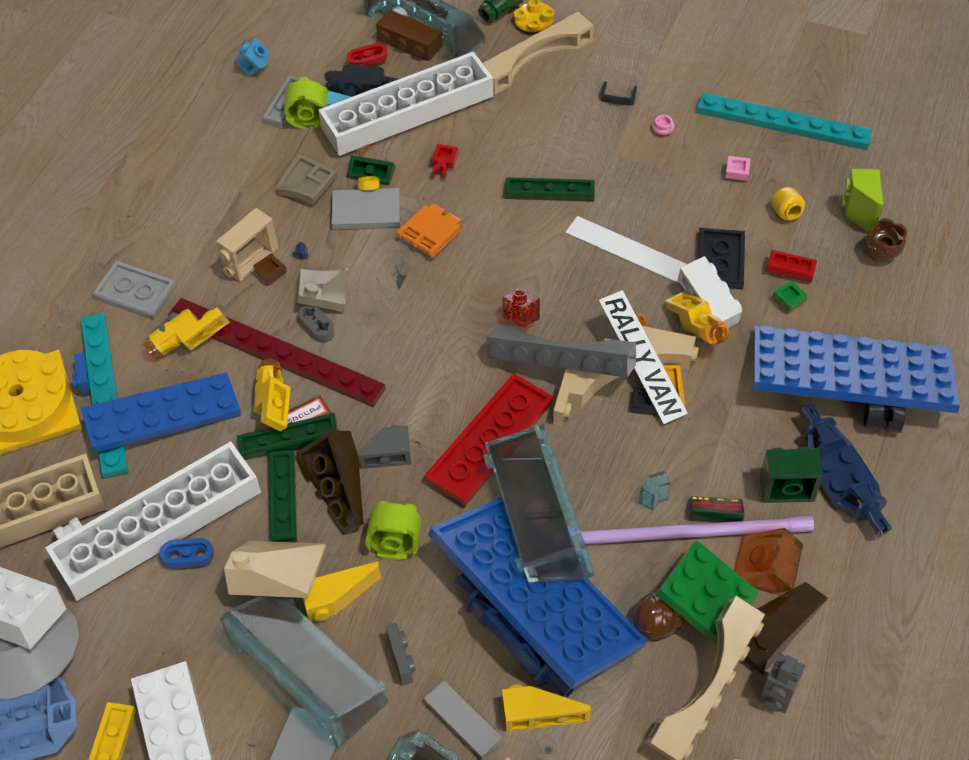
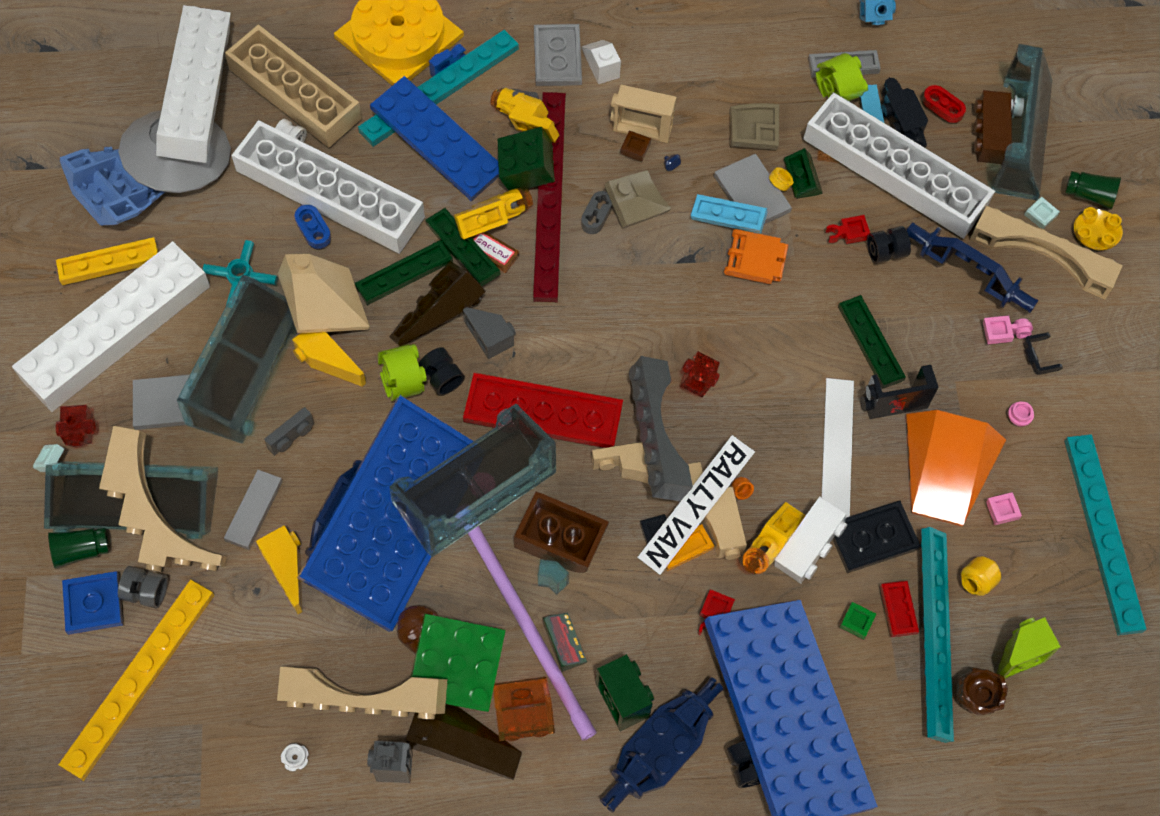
camera: 60 degrees right, 10 degrees up
none -> teal bar [202,240,278,309]
none -> black wheel [418,347,465,395]
none -> dark green brick [497,127,555,191]
none -> reddish brown brick [514,491,609,573]
none -> white slope [581,40,621,84]
none -> medium azure plate [691,194,768,234]
none -> red plate [698,589,735,640]
none -> black panel [861,365,939,419]
none -> black wheel [867,226,911,264]
none -> orange wedge [906,410,1006,527]
none -> dark blue plate [907,222,1039,313]
none -> teal plate [921,527,954,743]
none -> bright pink plate [983,316,1033,344]
none -> light aqua tile [1024,197,1060,229]

